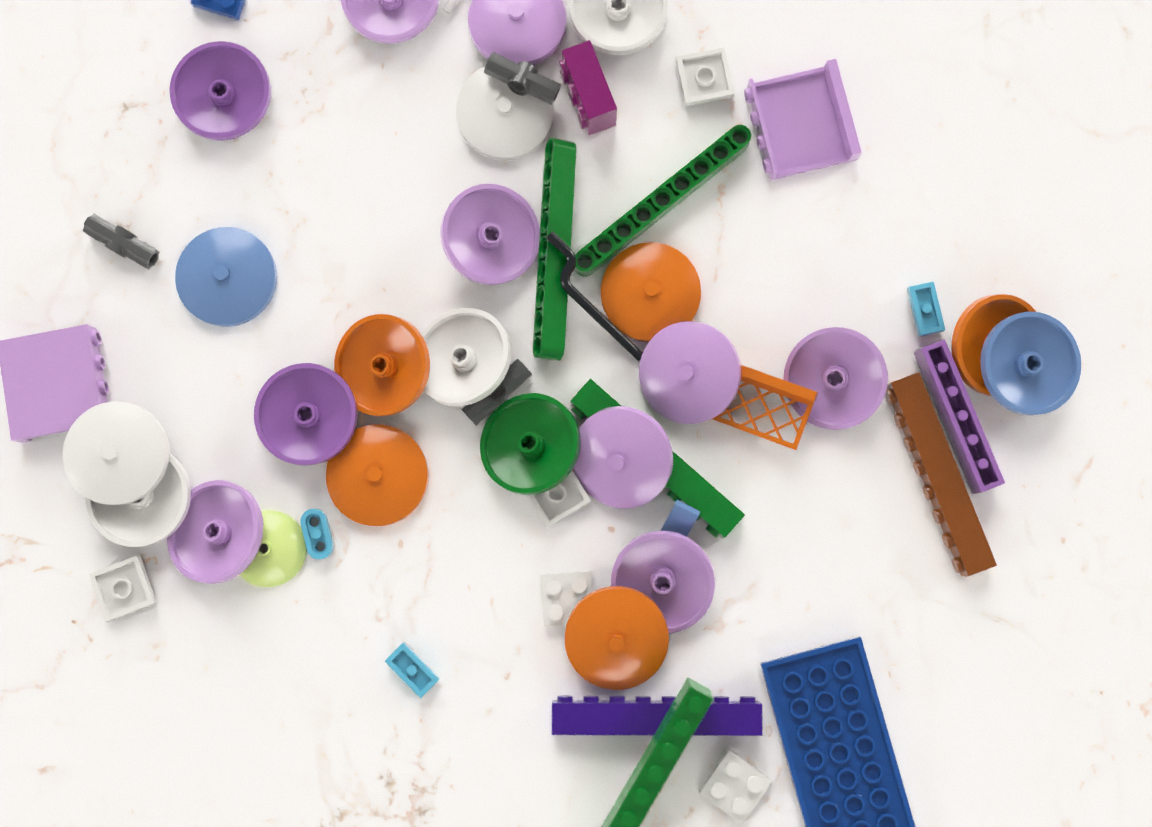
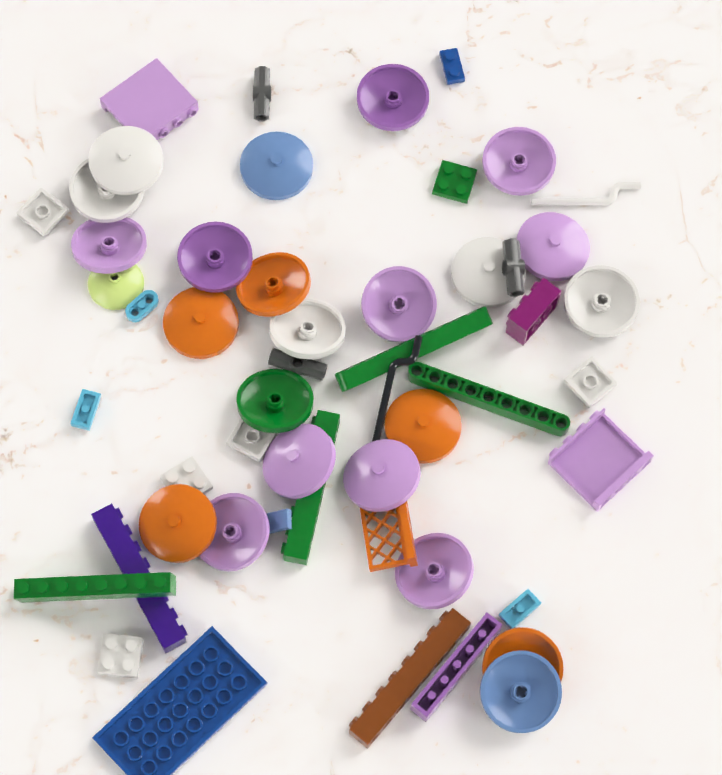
camera: 55 degrees right, 15 degrees down
none -> green plate [432,160,478,204]

